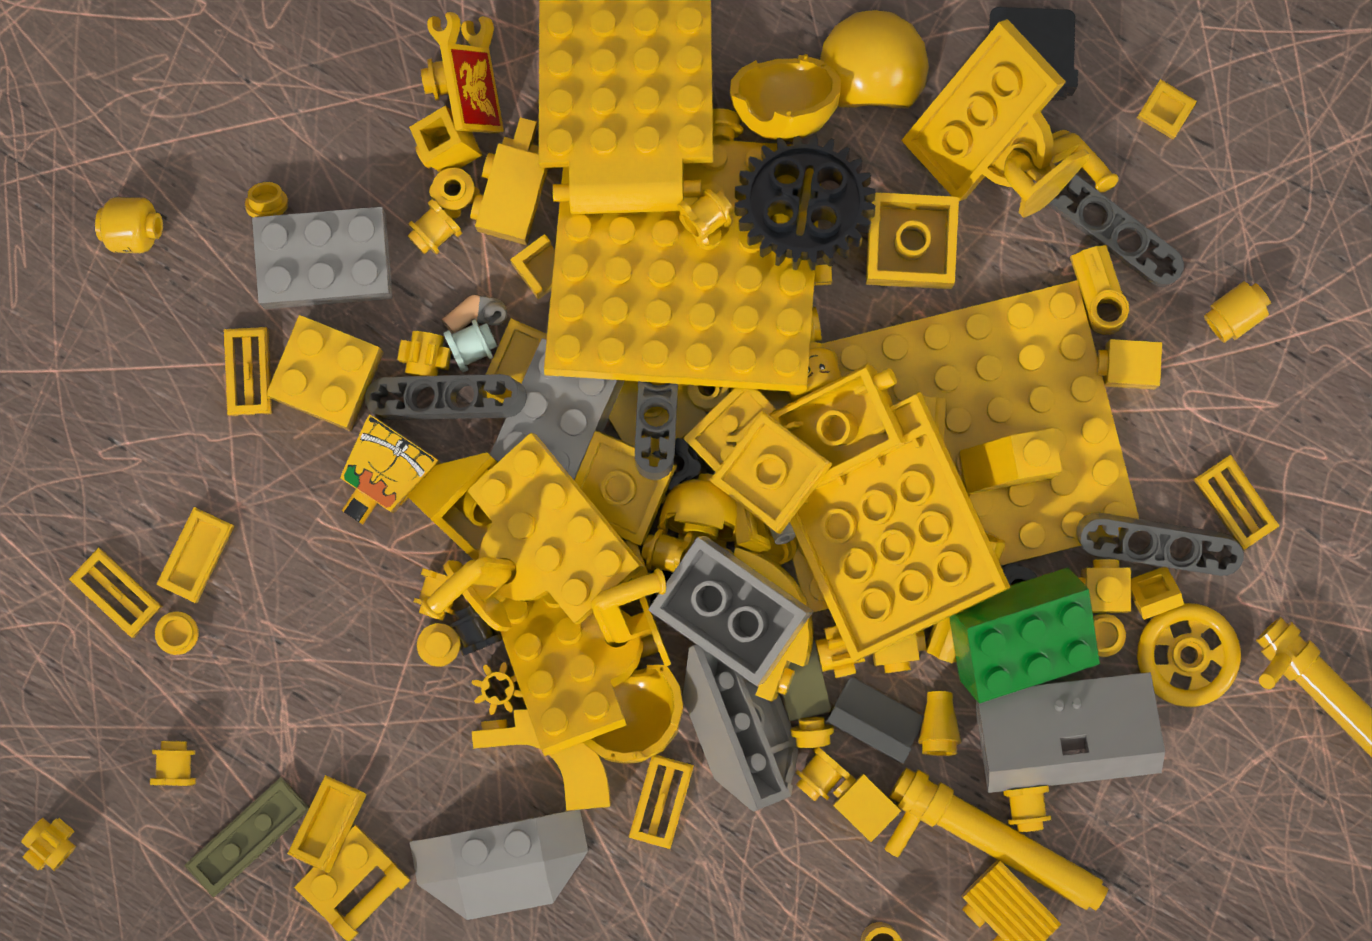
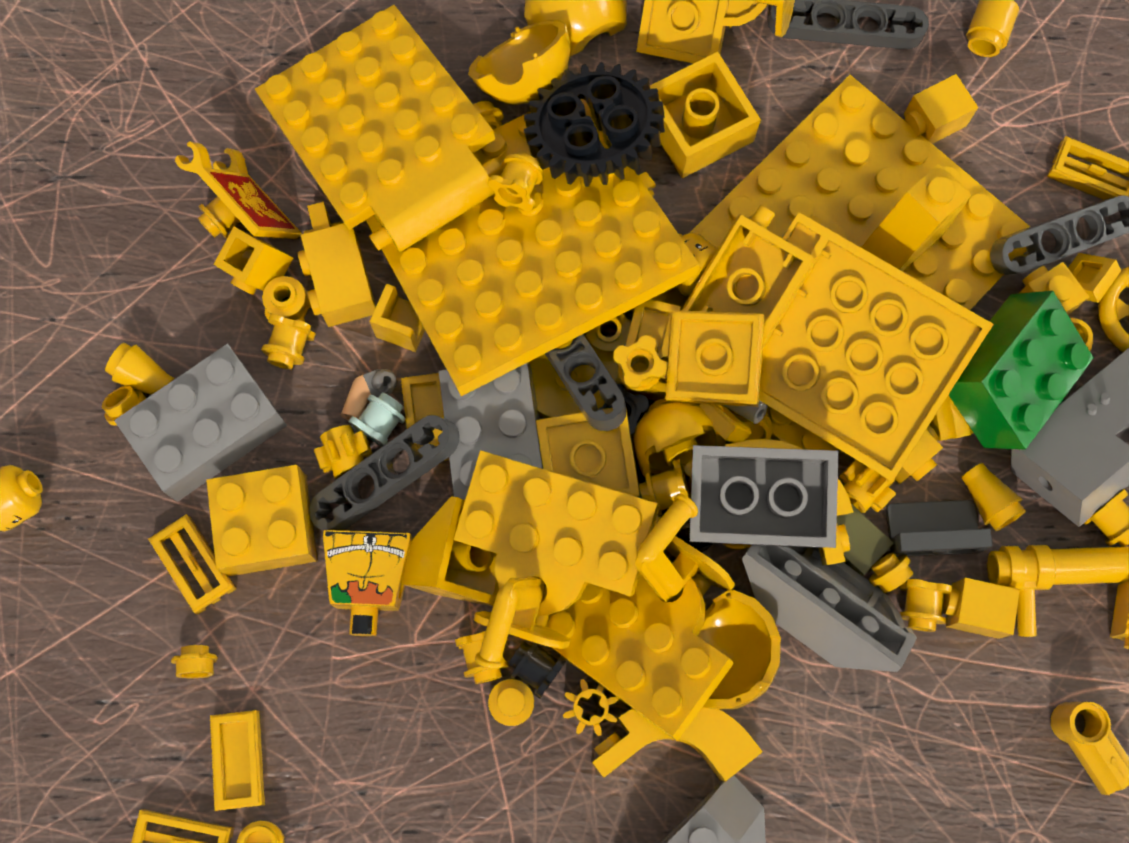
camera: 35 degrees left, 10 degrees down
yellow tile [629,755,694,849] -> none
yellow piece [1070,245,1129,335] -> none
none -> yellow cone [105,342,175,395]
none -> yellow plate [171,645,218,679]
none -> yellow brick [613,335,667,391]

